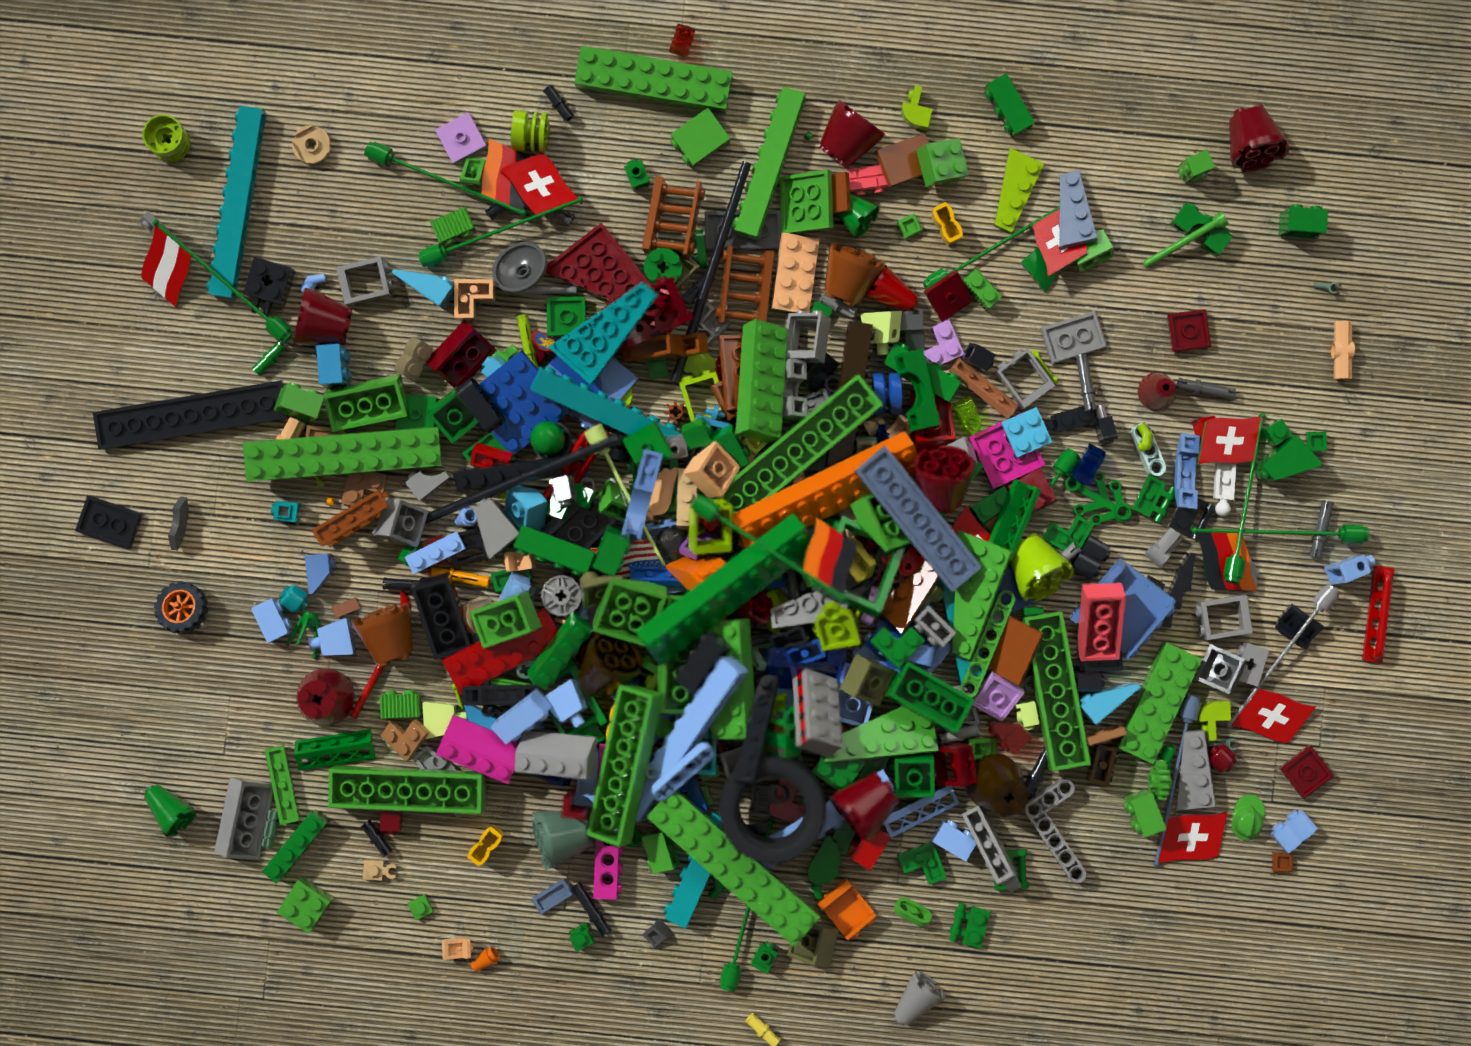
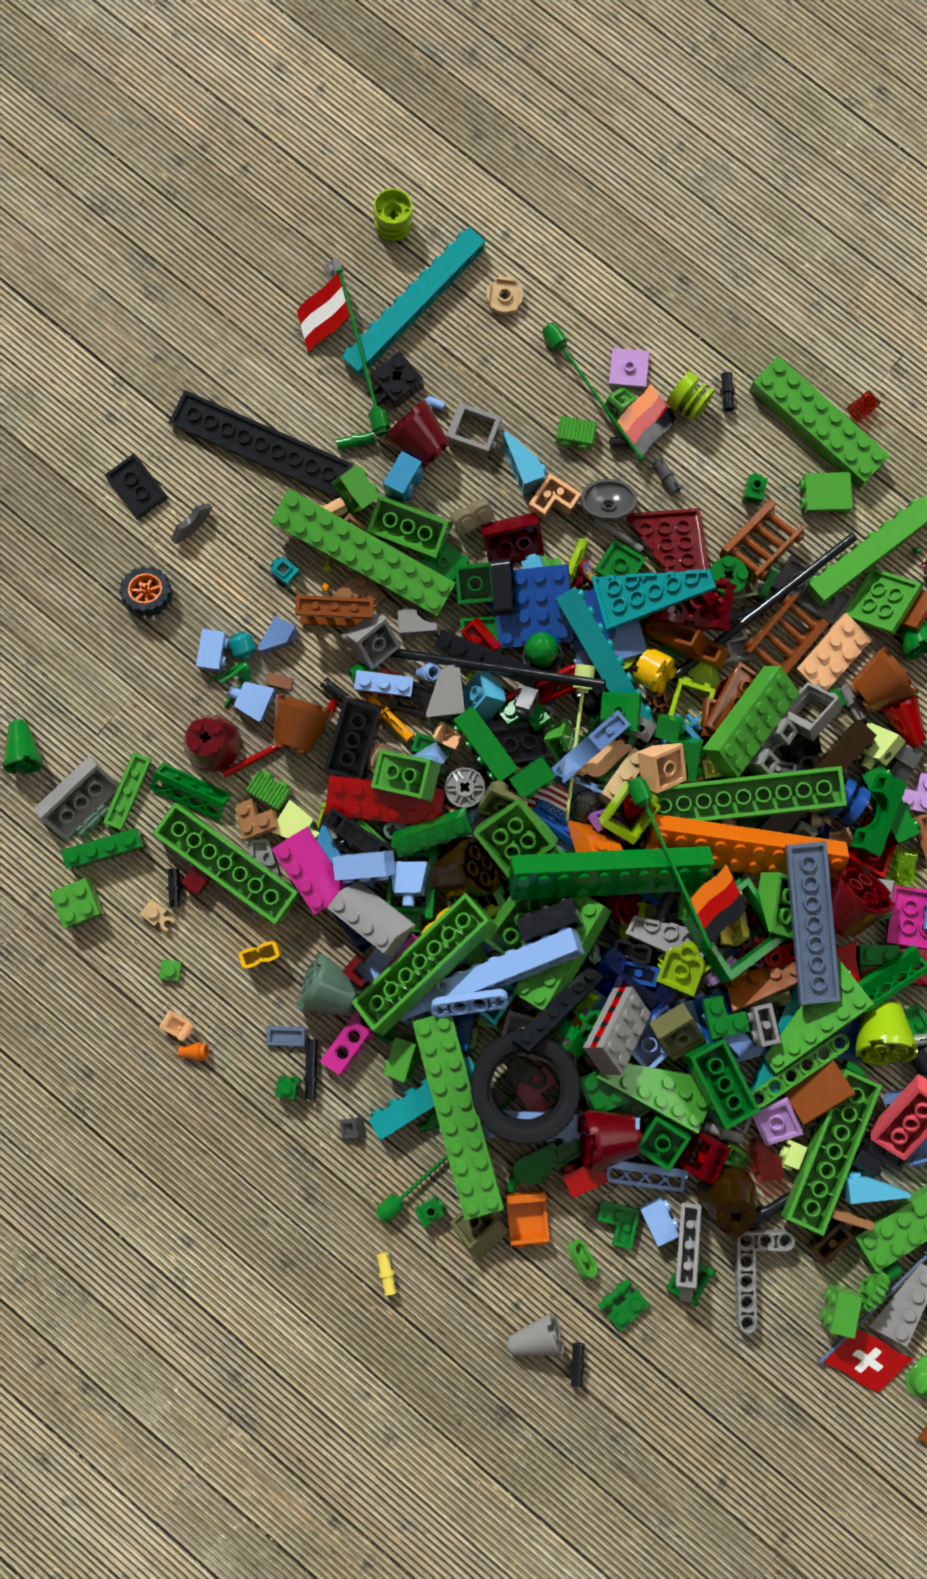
camera: 30 degrees right, 5 degrees down
red flag [418,153,583,267] -> none
none -> black pin [570,1342,586,1387]
none -> yellow brick [633,648,677,694]

